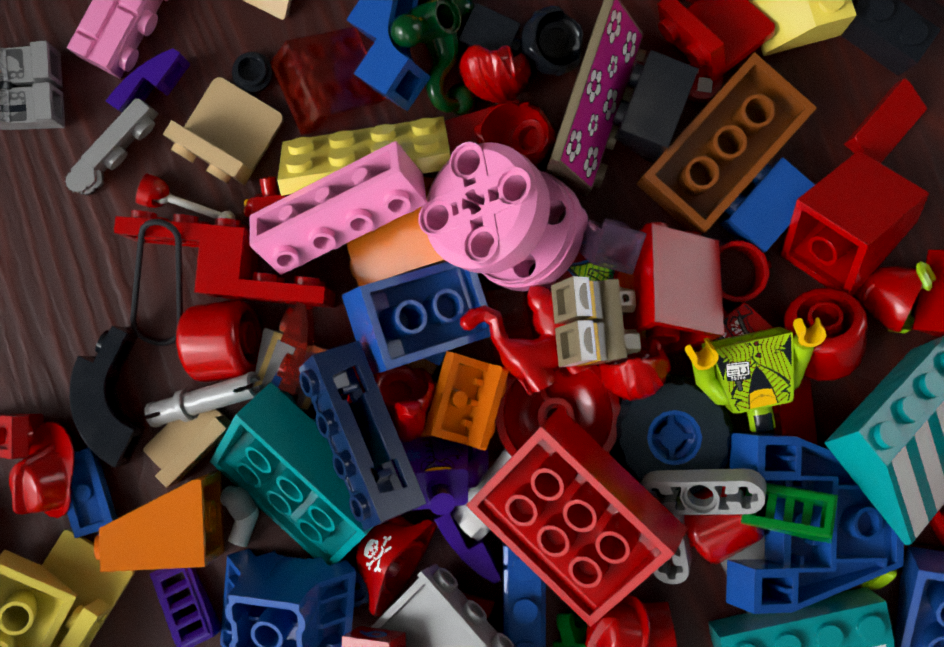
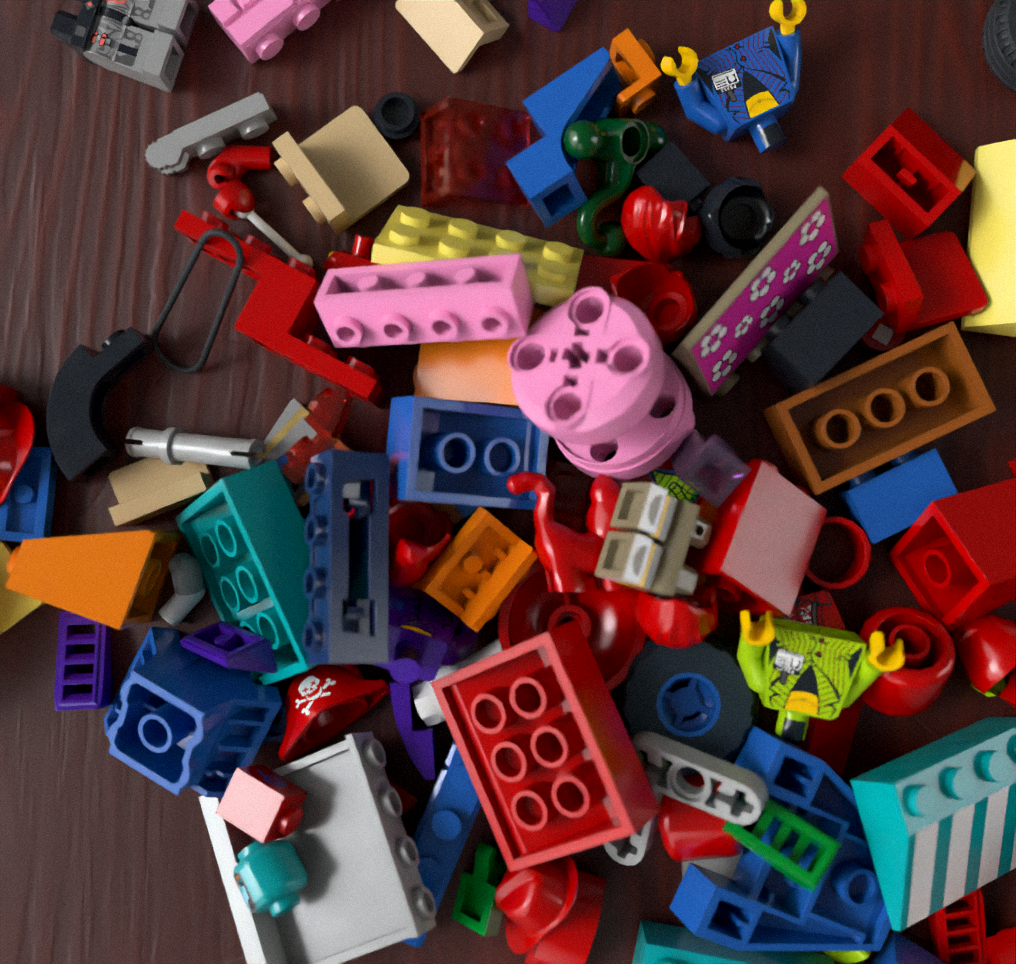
camera: 25 degrees right, 0 degrees up
dark purple slope [106,48,190,113] -> none
red head [176,300,262,382] -> none
none -> dark purple slope [180,621,278,673]
none -> red arm [207,145,274,190]

